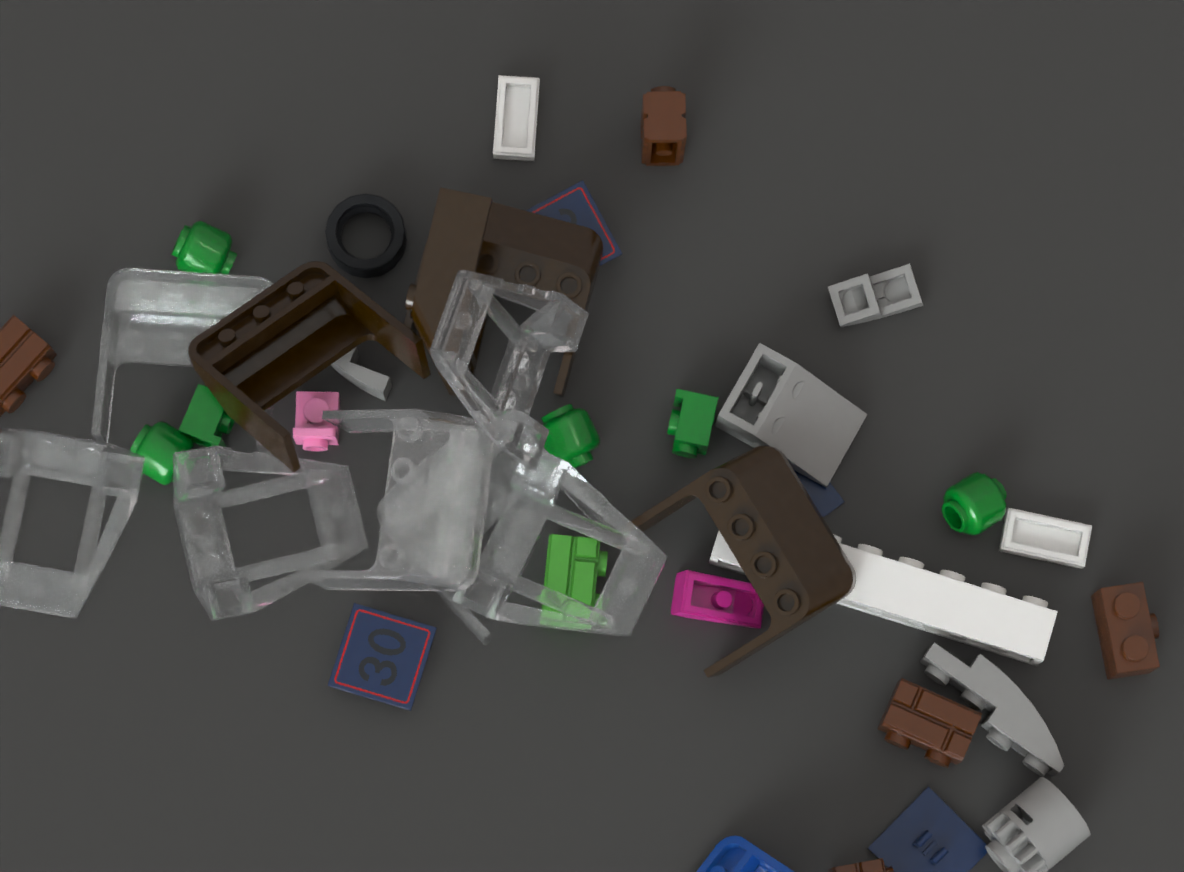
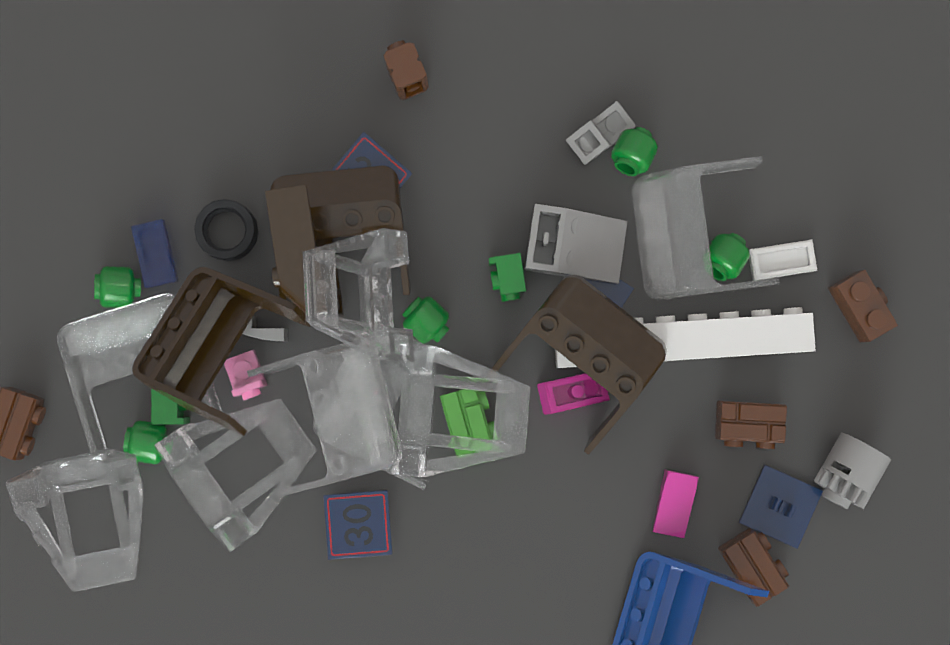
camera: 20 degrees left, 10 degrees up
white tile [493,75,540,161] -> none
light grey slope [919,642,1065,777] -> none
none -> clear blue plate [131,219,179,289]
none -> green head [611,127,658,176]
none -> clear windscreen [632,156,780,301]
none -> dark pink slope [652,469,699,538]

